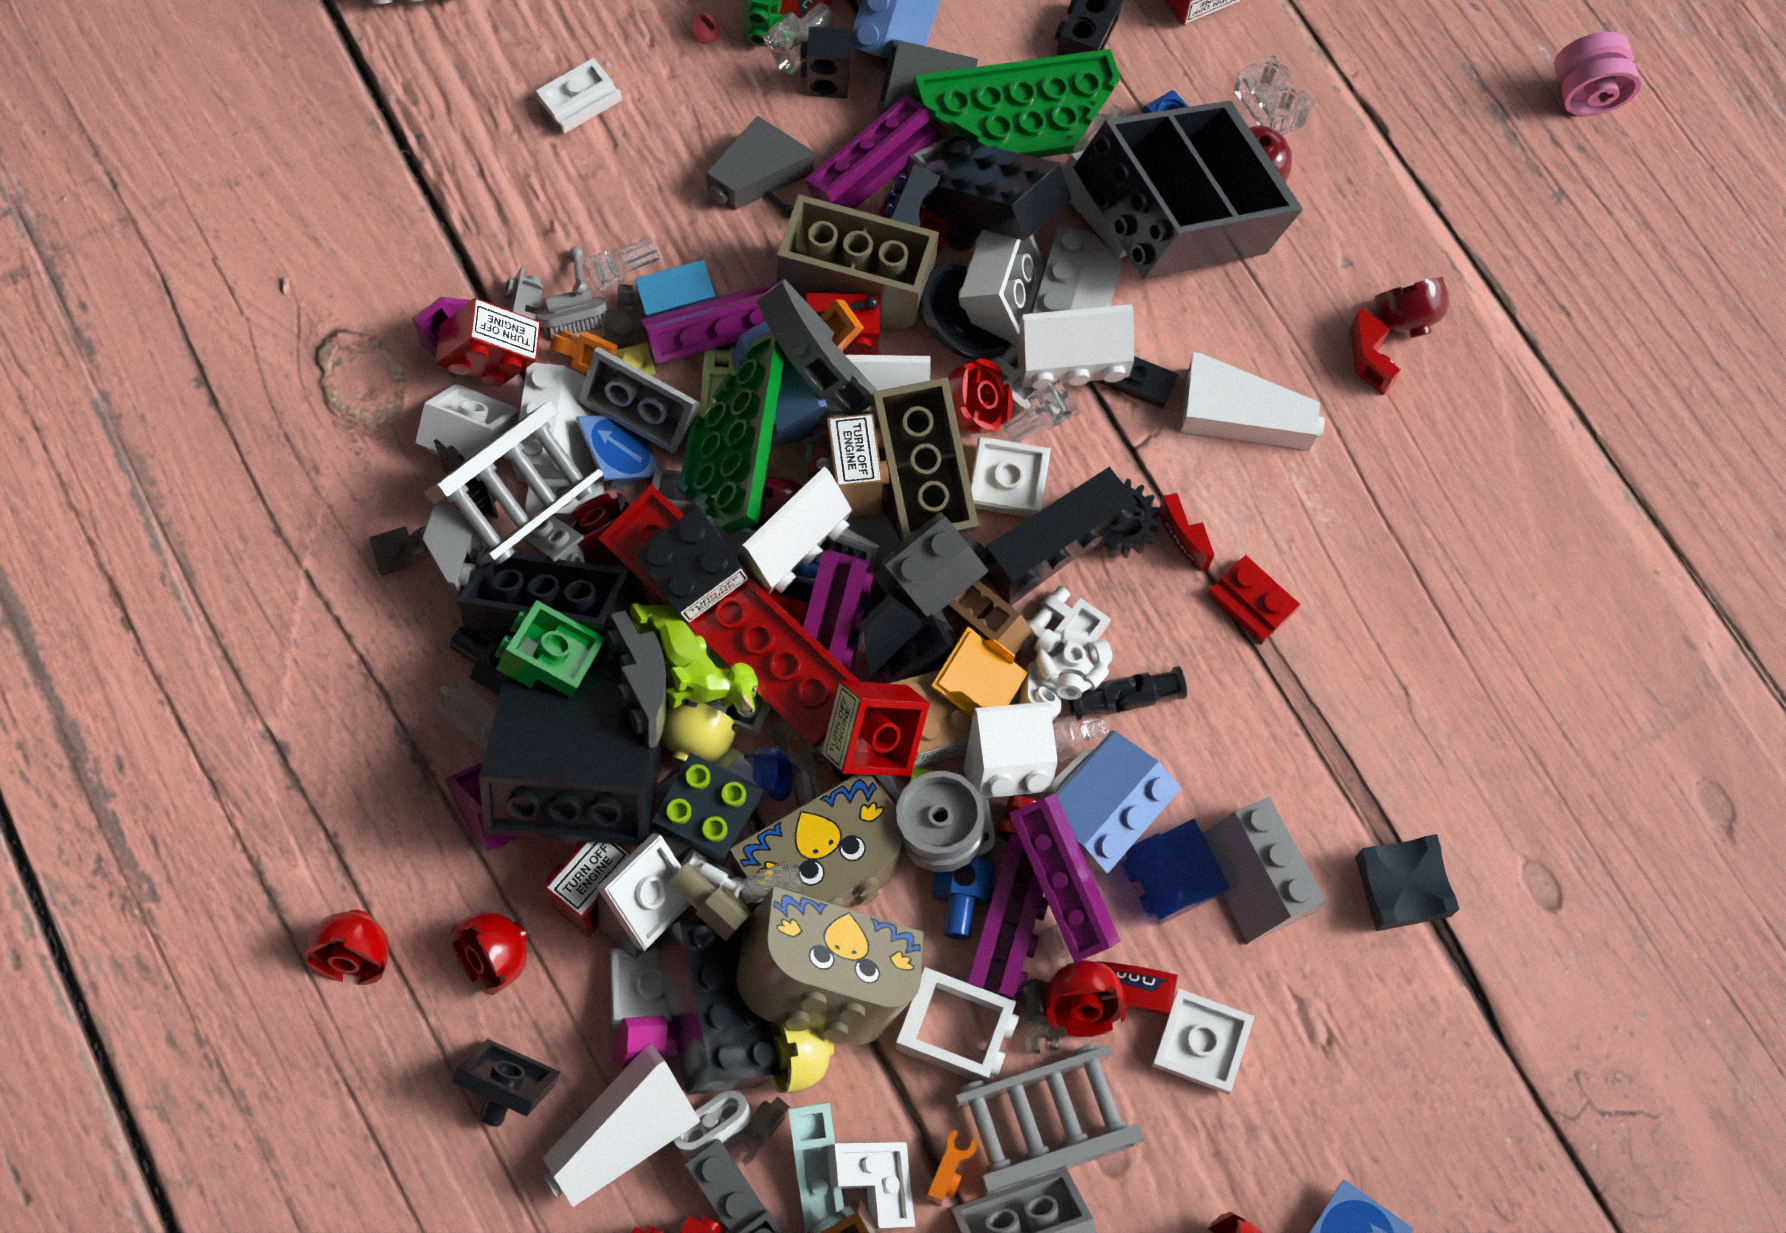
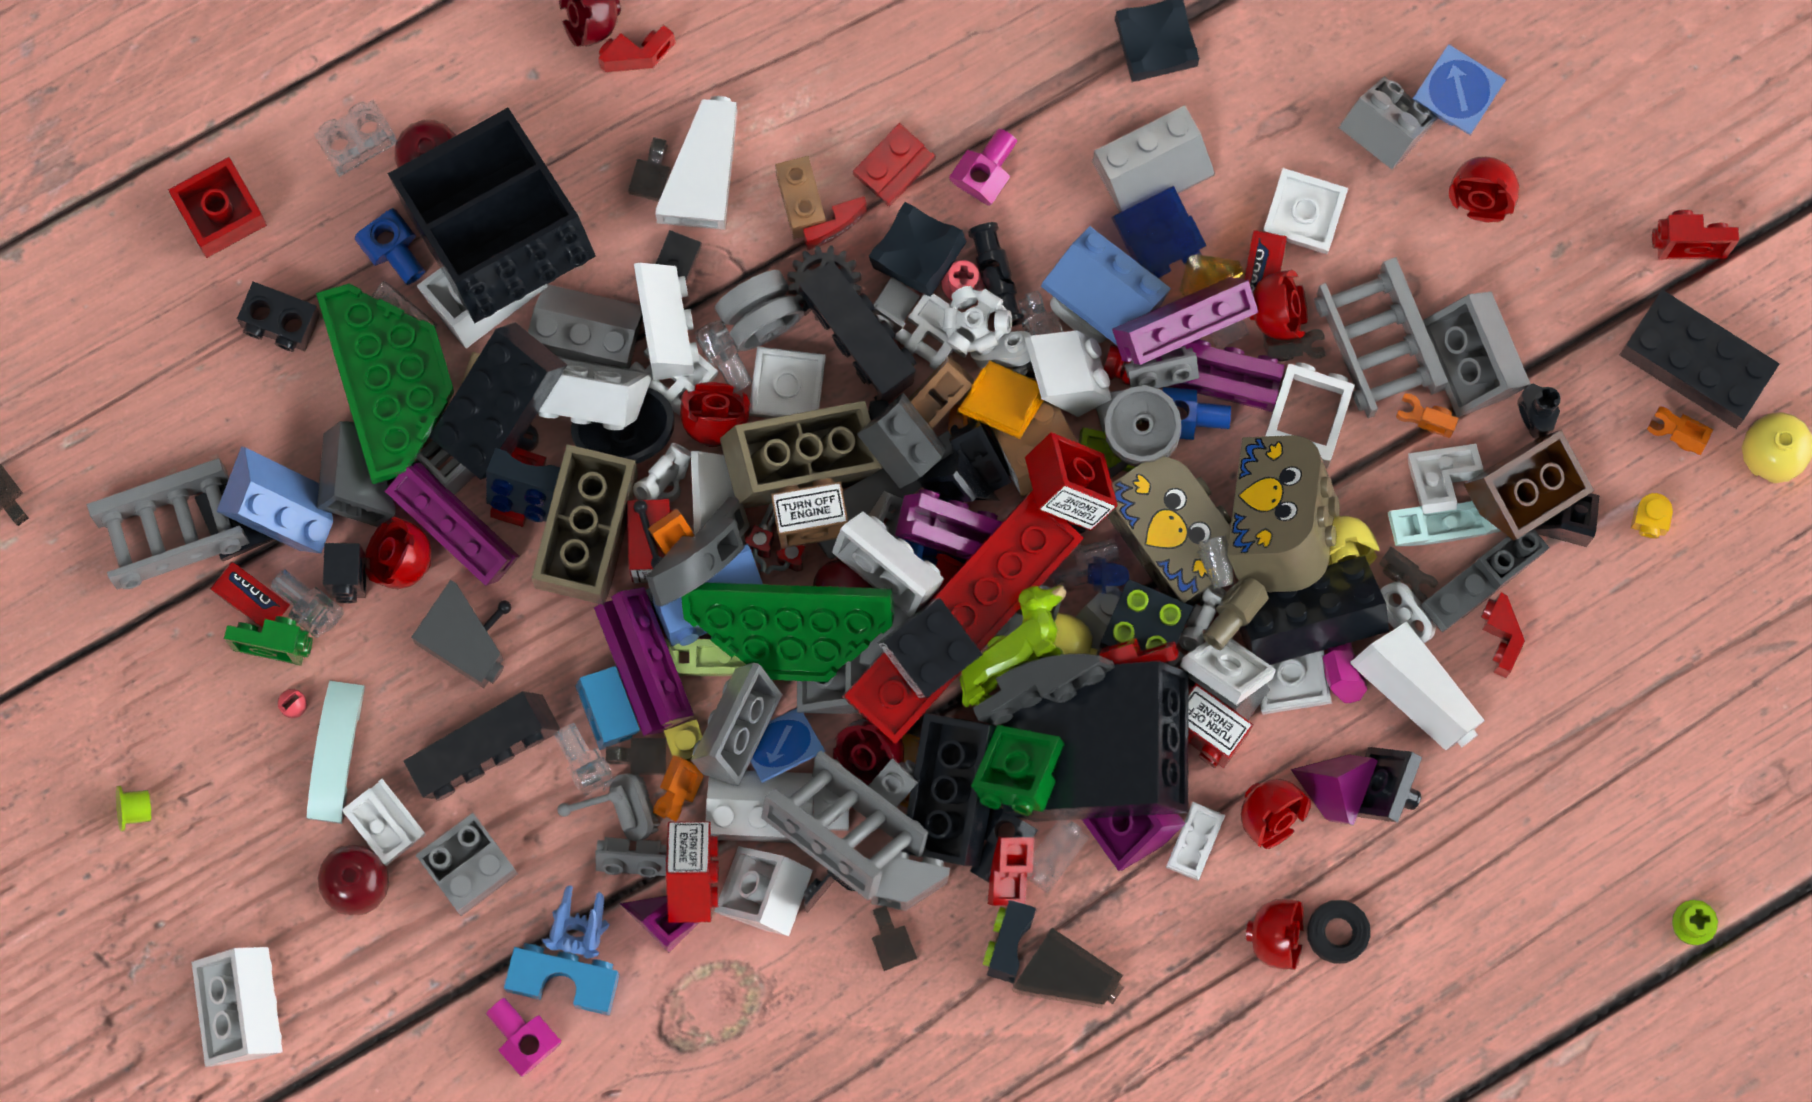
camera: 90 degrees left, 10 degrees up
none -> light aqua slope [307,681,365,824]
none -> dark red cylinder [318,845,389,915]
none -> red cylinder [365,517,431,590]
none -> black wedge [404,691,562,801]
none -> light grey slope [416,813,518,916]
none -> dark pink piece [486,998,562,1077]
none -> dark azure arch [504,943,620,1016]
none -> medium blue piece [542,885,609,959]
none -> clear smoke plate [628,137,671,202]
none -> white piece [633,443,691,502]
none -> light grey wheel [715,270,804,351]
none -> medium nougat brick [775,156,826,239]
none -> black brick [868,202,966,297]
none -> light grey bracket [872,277,920,334]
none -> coral piece [941,260,985,301]
none -> dark pink piece [949,128,1017,206]
none -> black brick [983,900,1036,984]
none -> slope [988,836,1034,906]
none -> clear smoke slope [1012,928,1124,1008]
none -> red slope [1099,638,1179,664]
none -> light grey hinge [1125,346,1199,388]
none -> white plate [1166,802,1225,881]
none -> clear yellow wing [1180,254,1245,297]
none -> magenta slope [1291,754,1377,826]
none -> black tyre [1307,900,1371,964]
none -> light grey slope [1339,77,1437,169]

